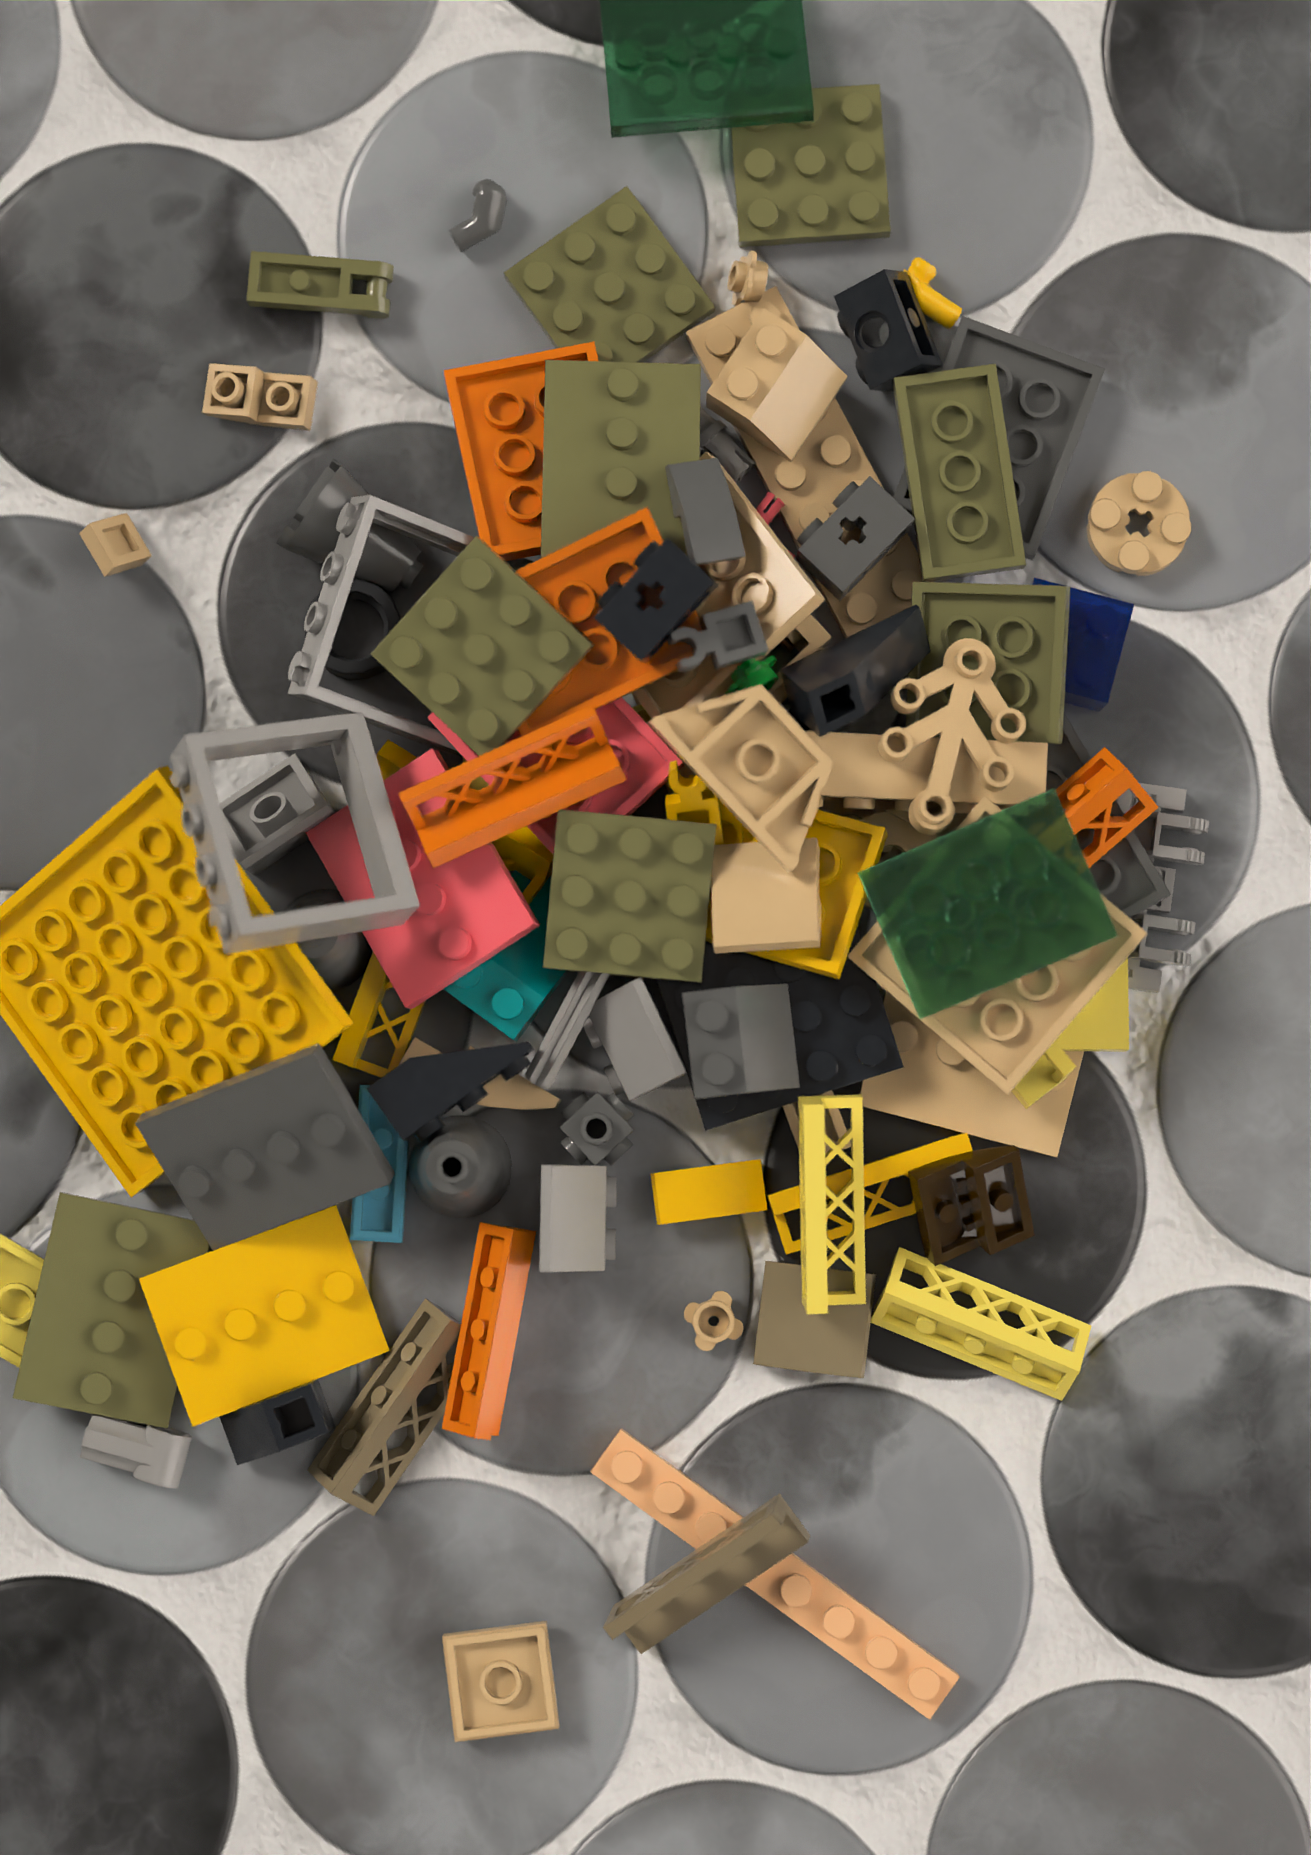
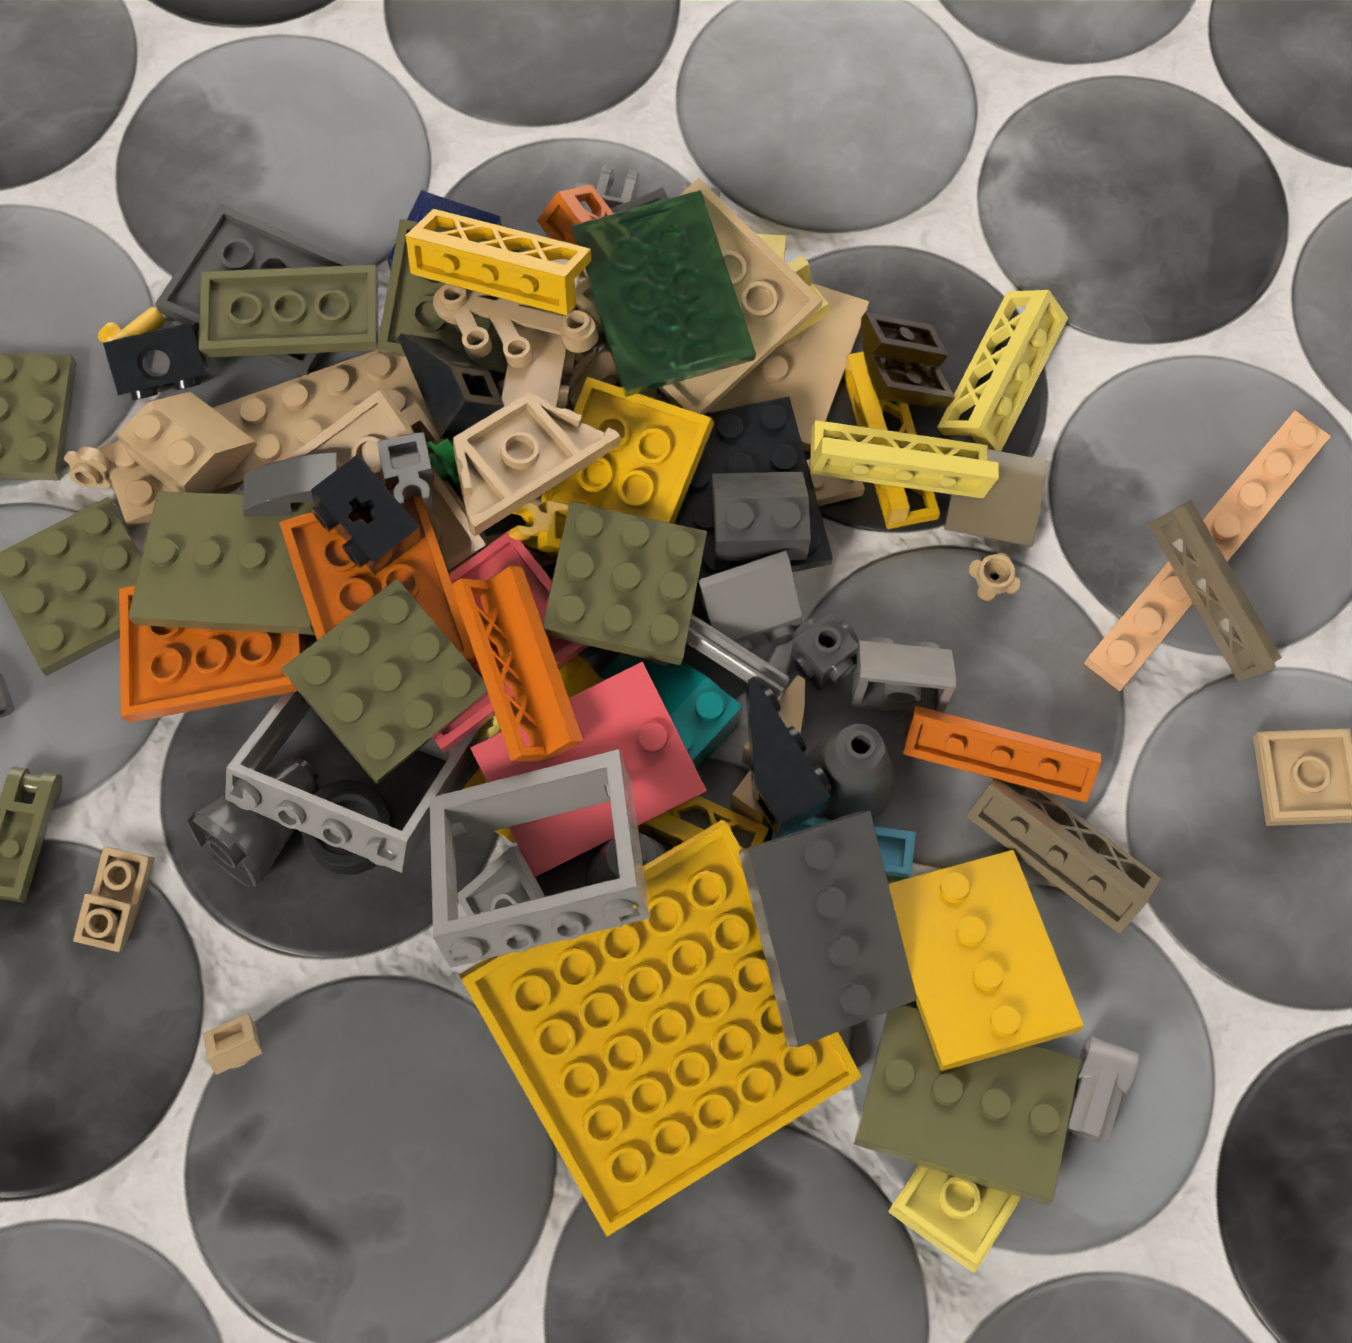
camera: 90 degrees left, 15 degrees down
black slope [220,1379,336,1465] -> none
yellow slope [650,1159,767,1225] -> none
tan slope [712,838,821,954] -> none
dark grey brick [796,476,915,601] -> none
tan plate [1087,471,1191,576] -> none
none -> yellow fence [405,209,591,316]

